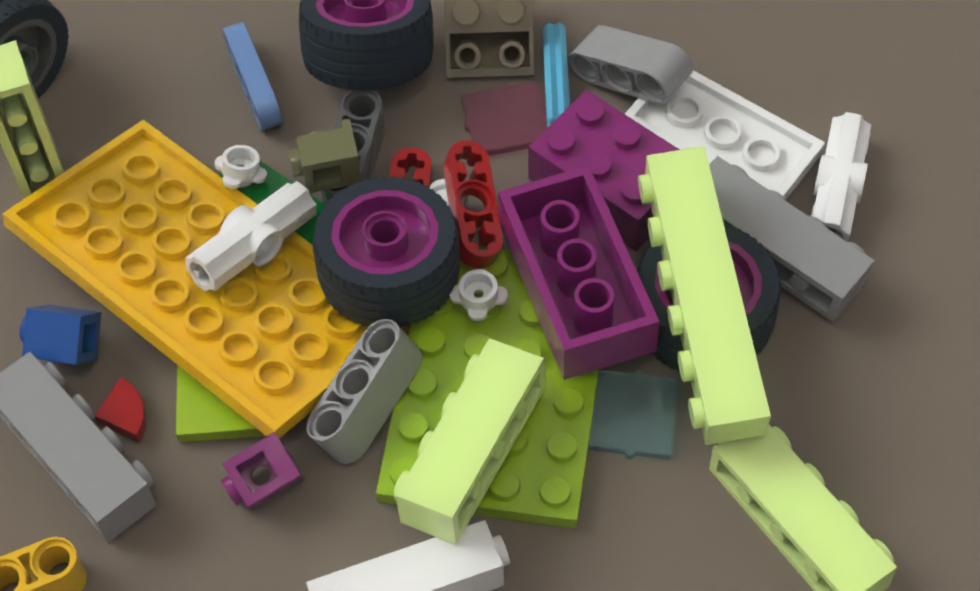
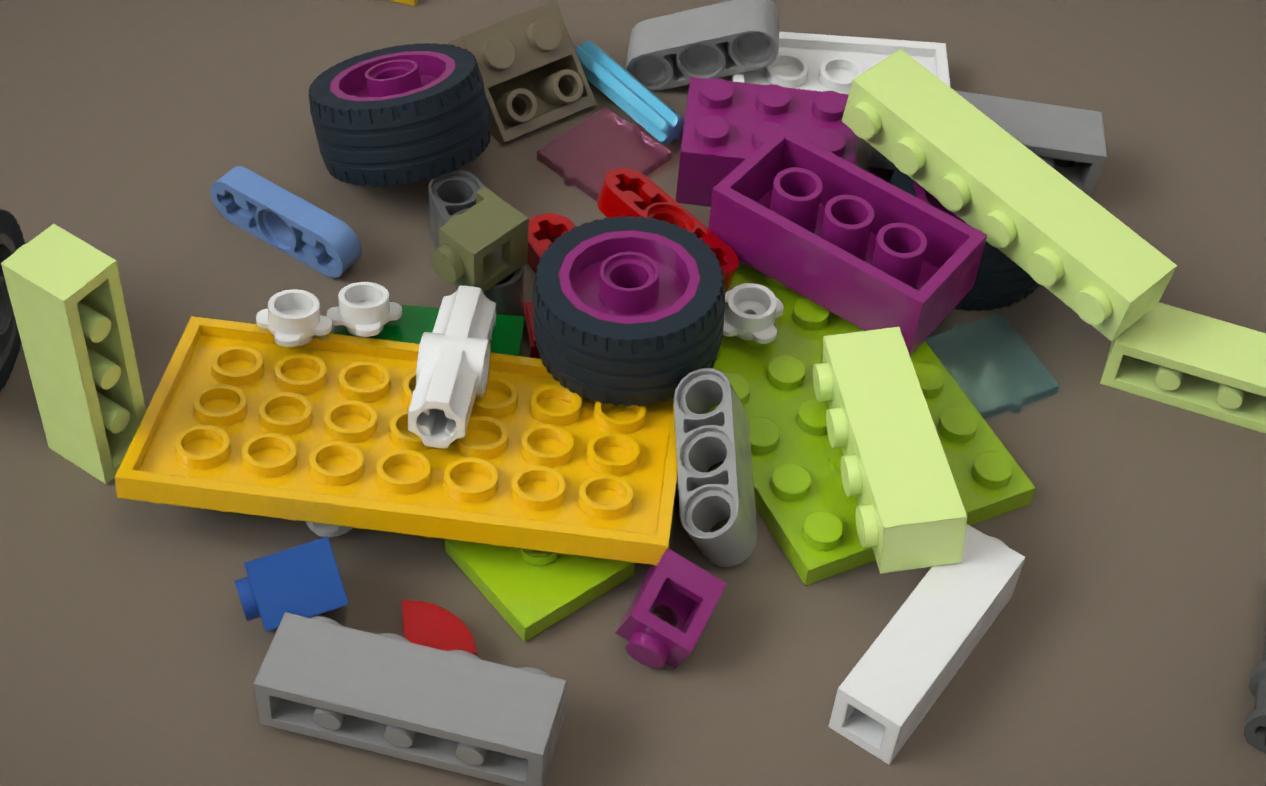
camera: 40 degrees left, 10 degrees down
white piece [811,112,871,242] -> none
none -> white plate [256,289,332,347]

